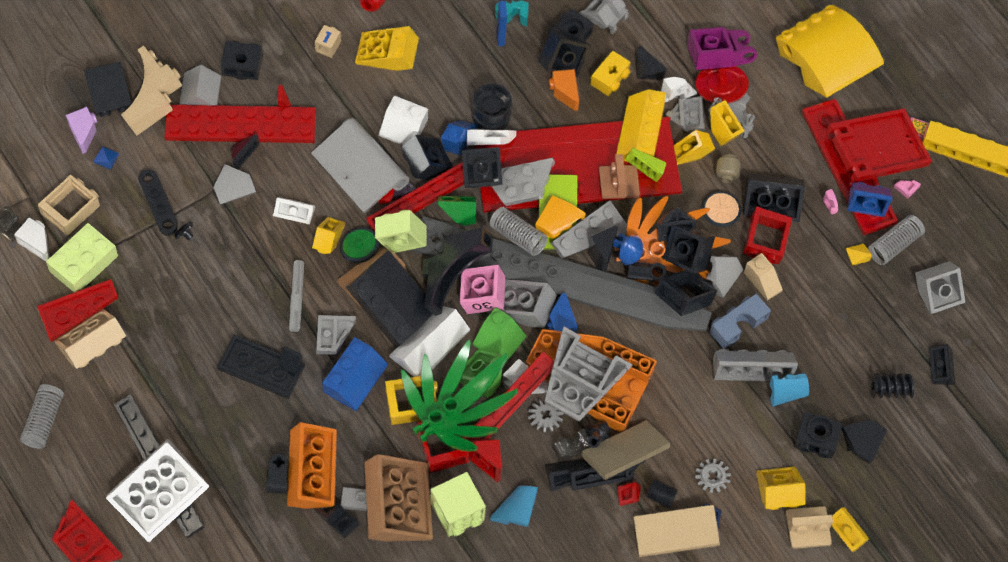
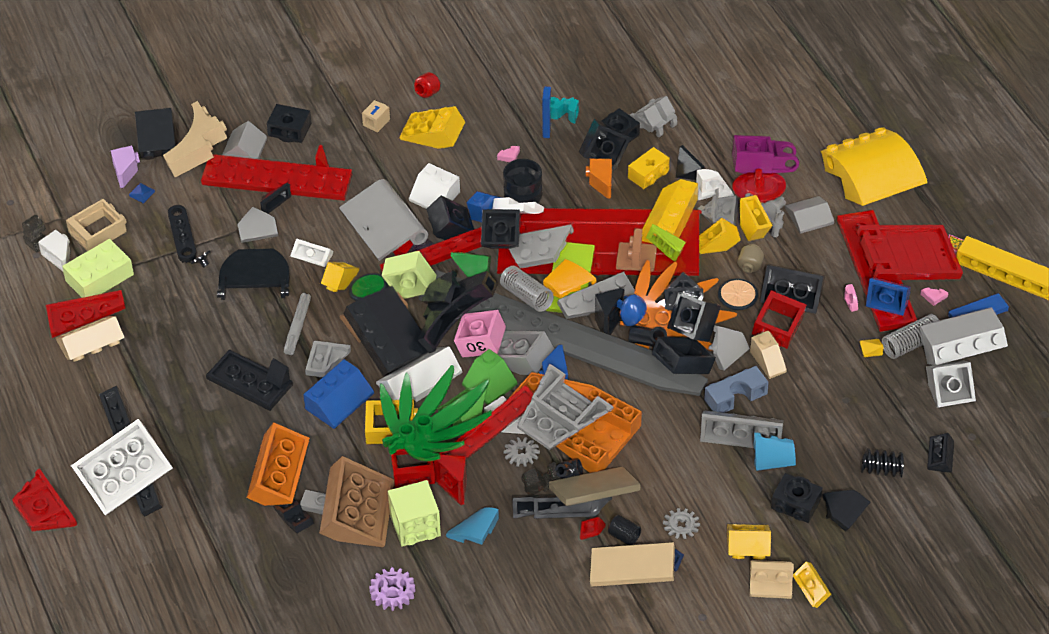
camera: 15 degrees right, 15 degrees down
light grey piece [20,384,64,449] -> none
black piece [267,453,289,494] -> none
none -> black piece [217,248,290,300]
none -> black slope [422,270,461,304]
none -> bright pink tile [497,146,520,162]
none -> light grey slope [785,196,835,234]
none -> light grey slope [919,307,1008,365]
none -> blue tile [948,293,1009,318]

